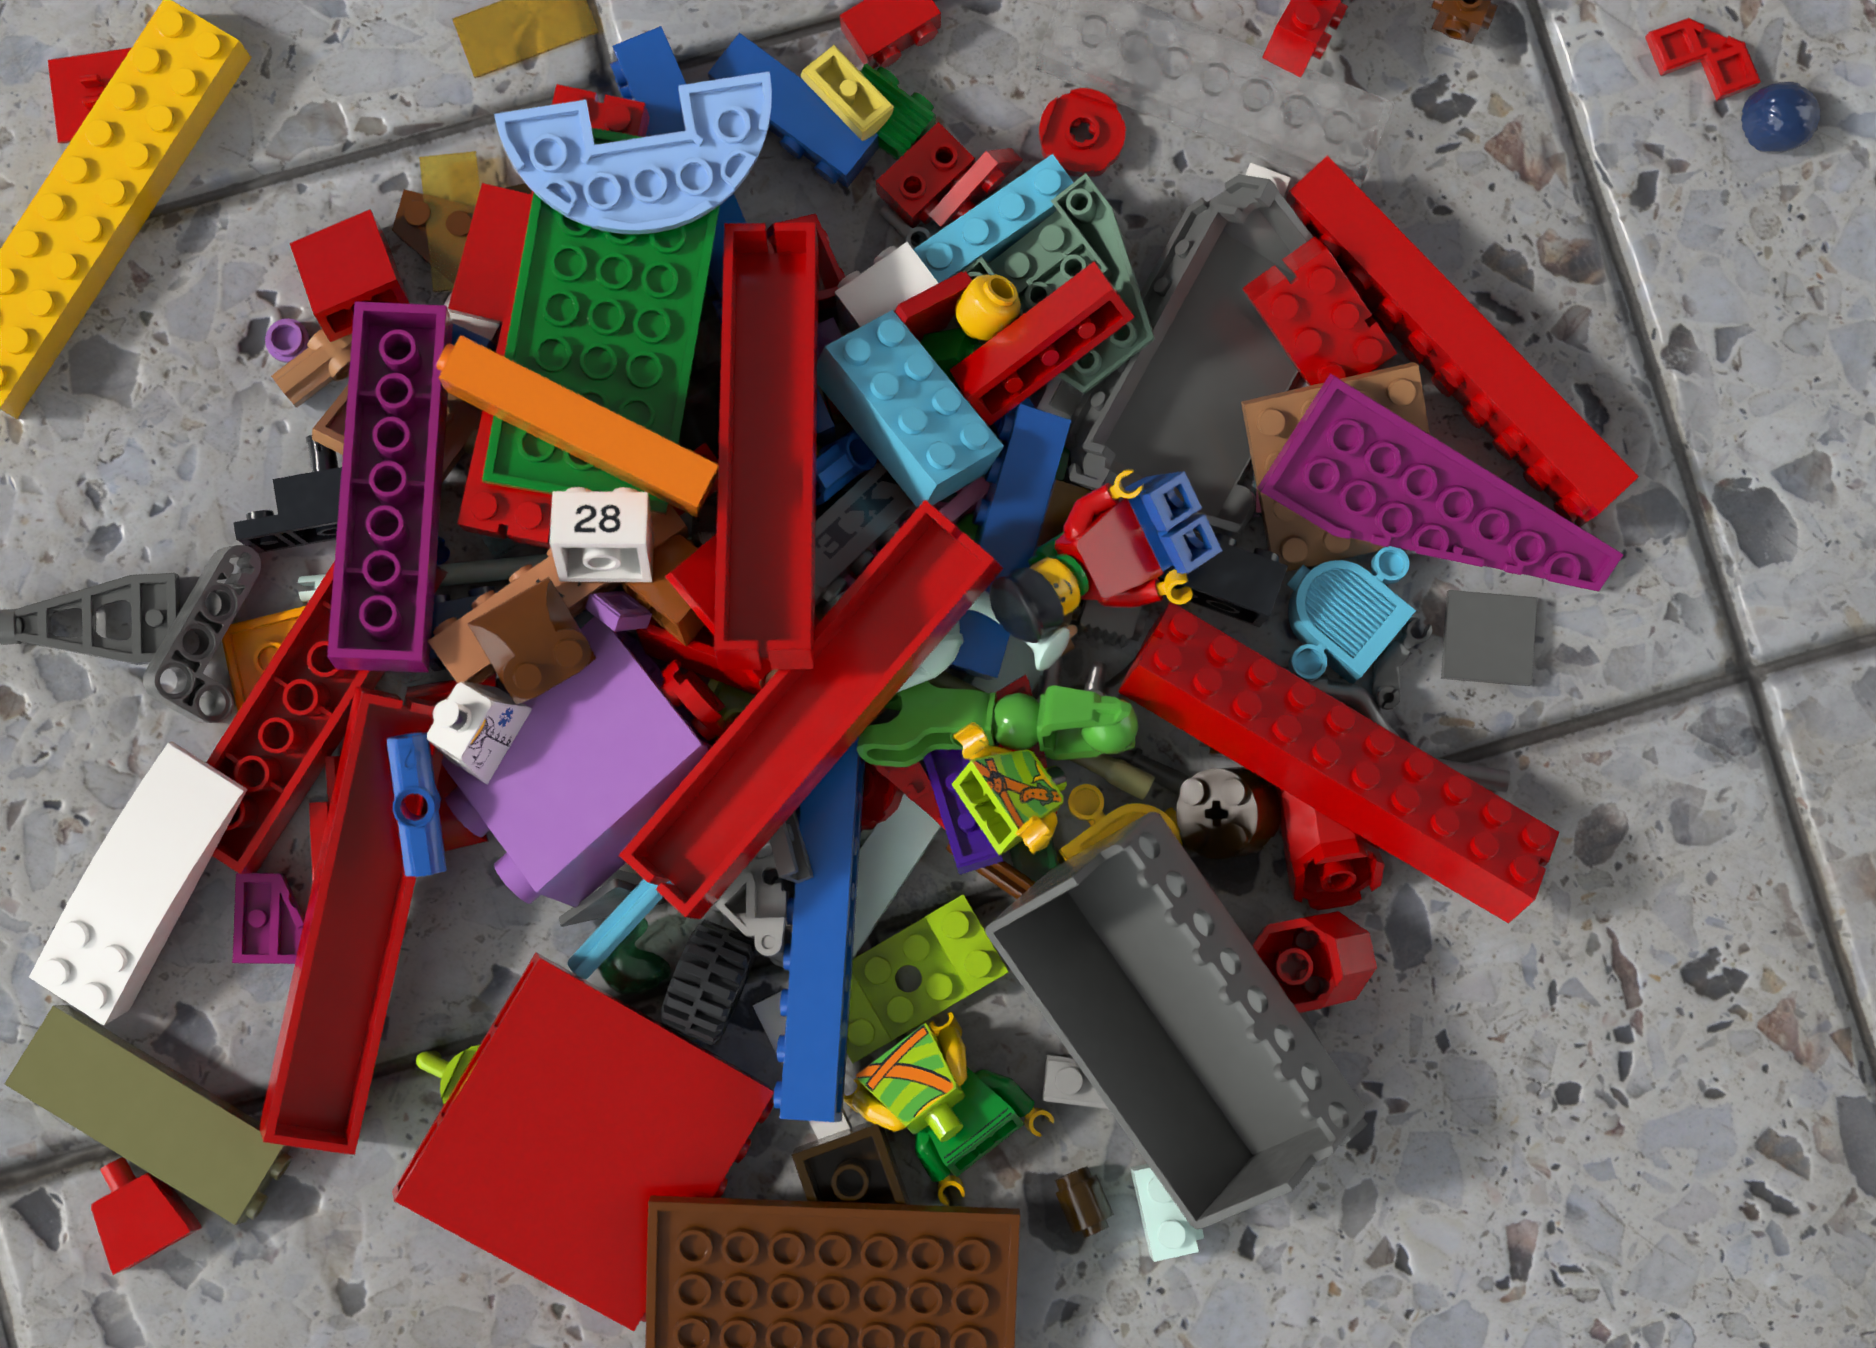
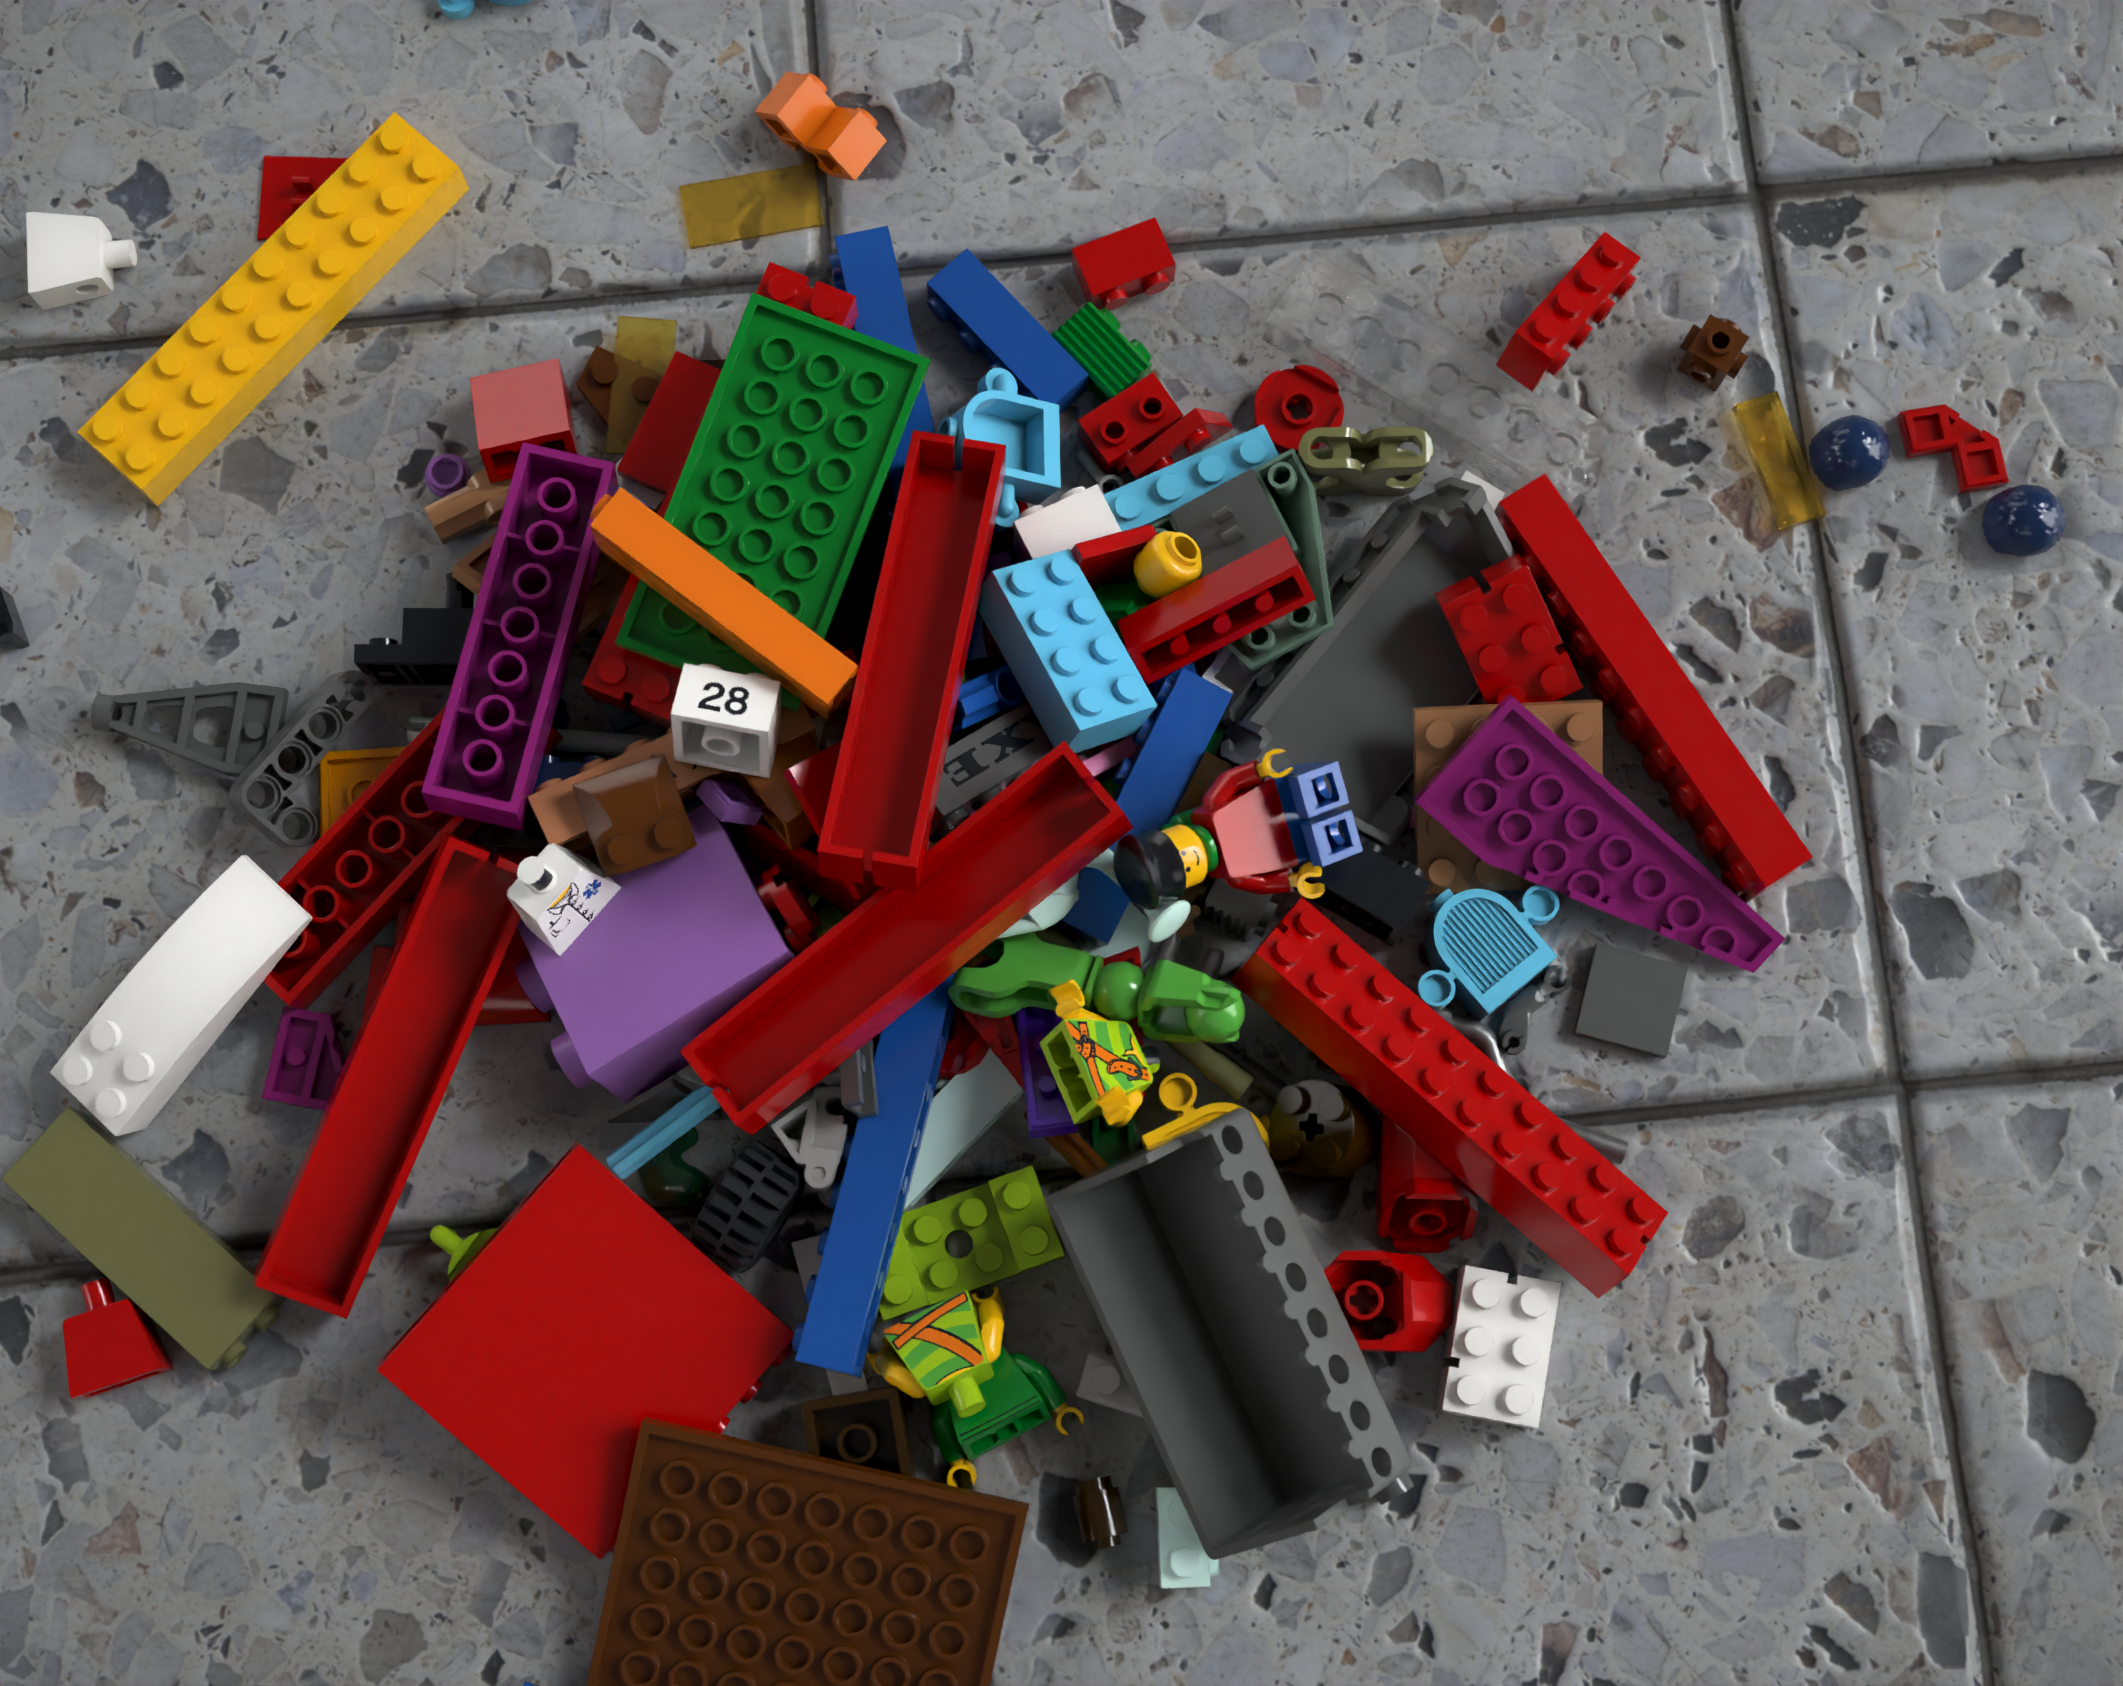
camera: 10 degrees right, 5 degrees down
blue piece [387,732,447,877] -> none
light blue plate [494,71,772,234] -> none
light yellow brick [801,45,894,141] -> none
none -> medium azure piece [937,368,1061,533]
none -> dark grey piece [1171,468,1292,577]
none -> olive piece [1298,427,1434,496]
none -> white piece [1435,1265,1561,1429]
none -> clear yellow tile [1732,391,1826,532]
none -> dark blue hair [1809,415,1890,491]

